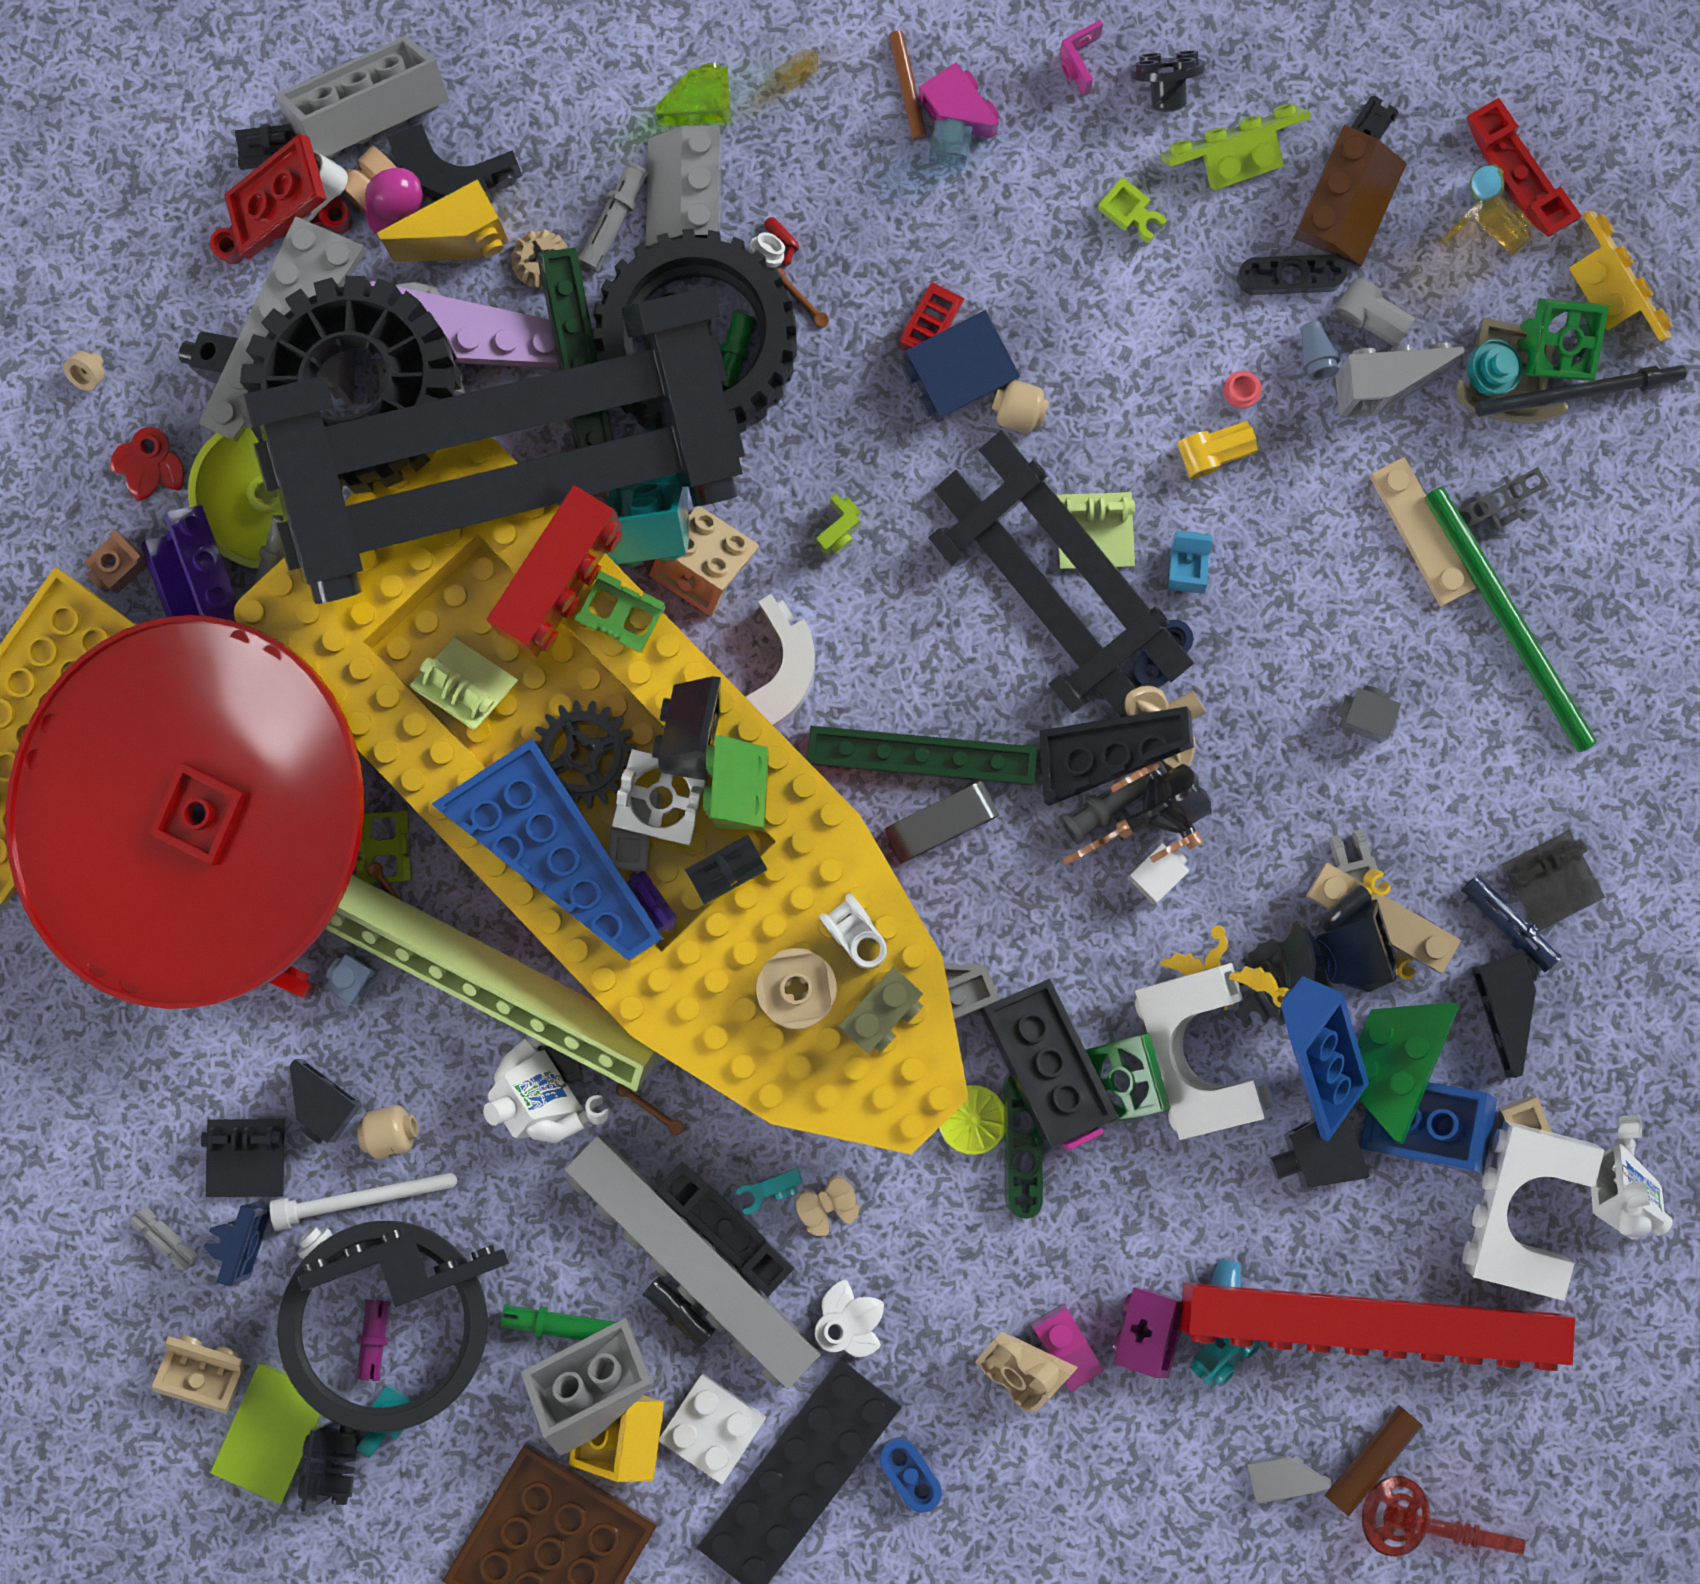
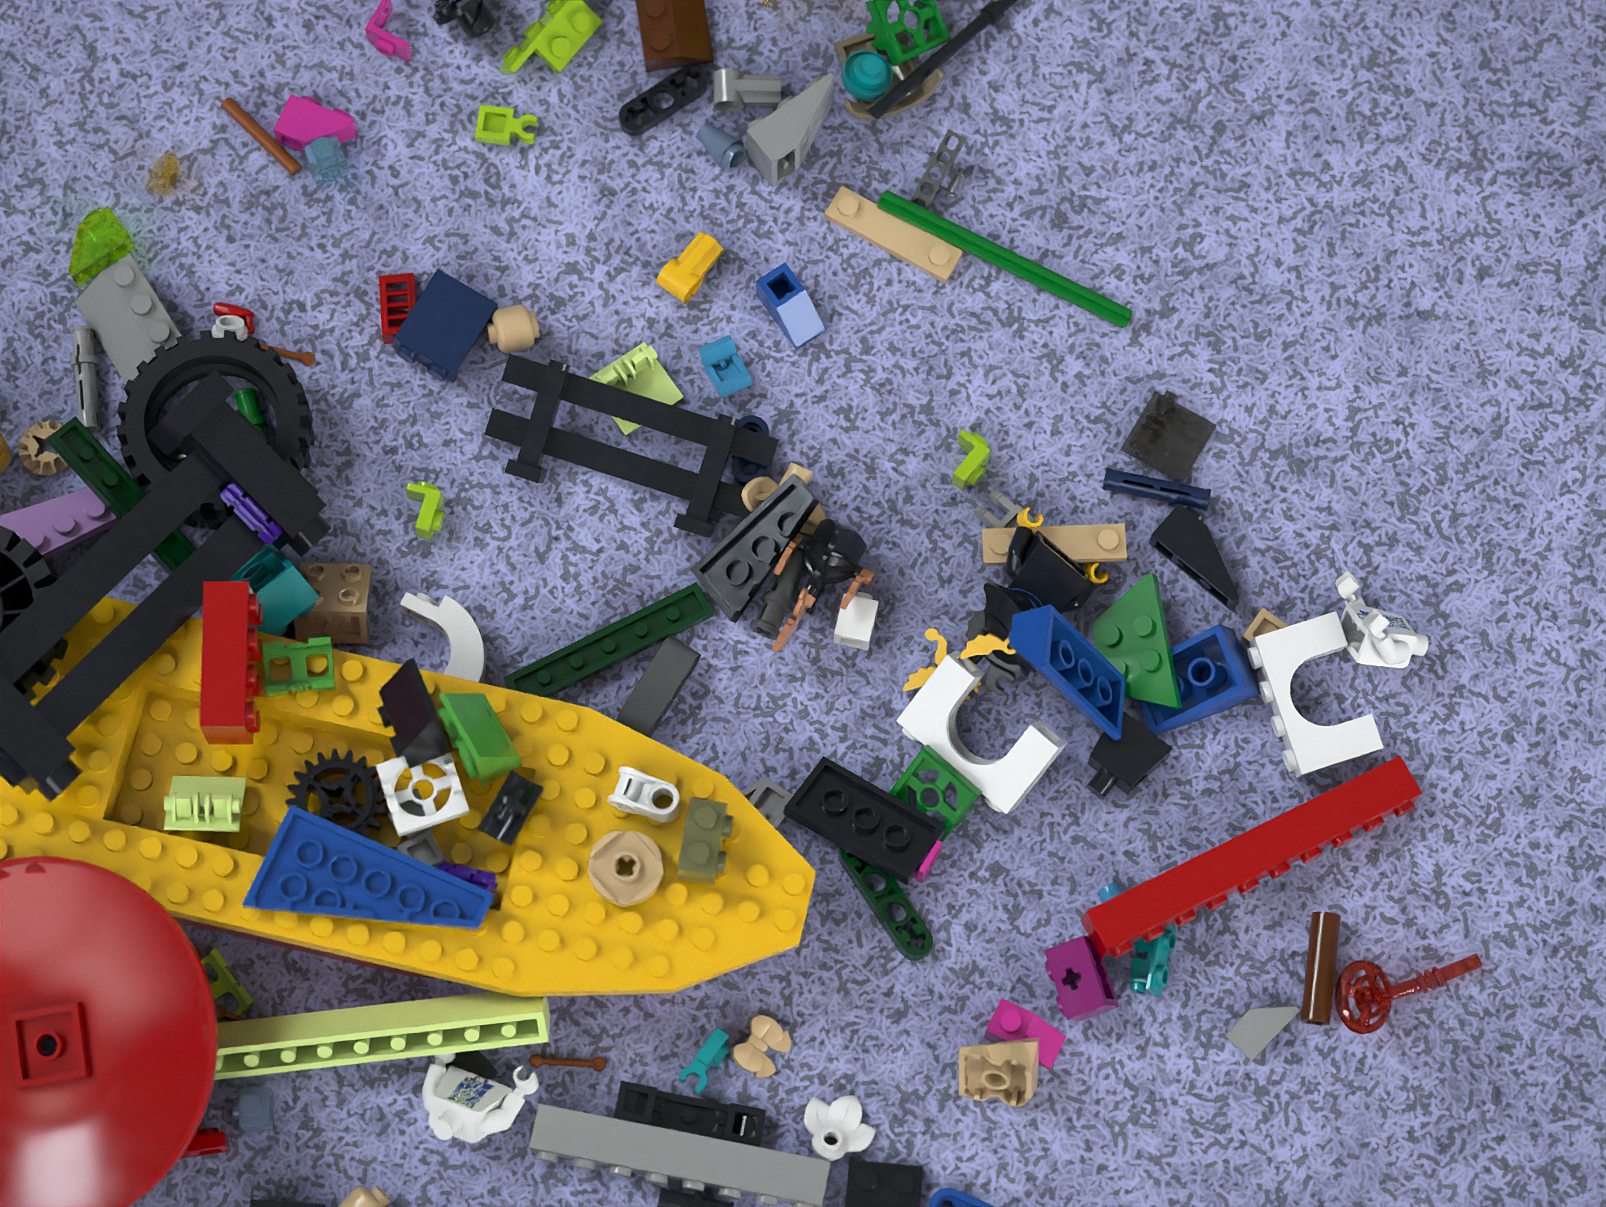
camera: 35 degrees left, 10 degrees down
neon yellow wheel [939,1085,1005,1155] -> none
coral plate [1223,371,1262,409] -> none
dark grey brick [1336,685,1401,743] -> none
none -> dark purple axle [220,482,282,545]
none -> blue slope [756,263,825,350]
none -> lime bracket [952,429,991,491]

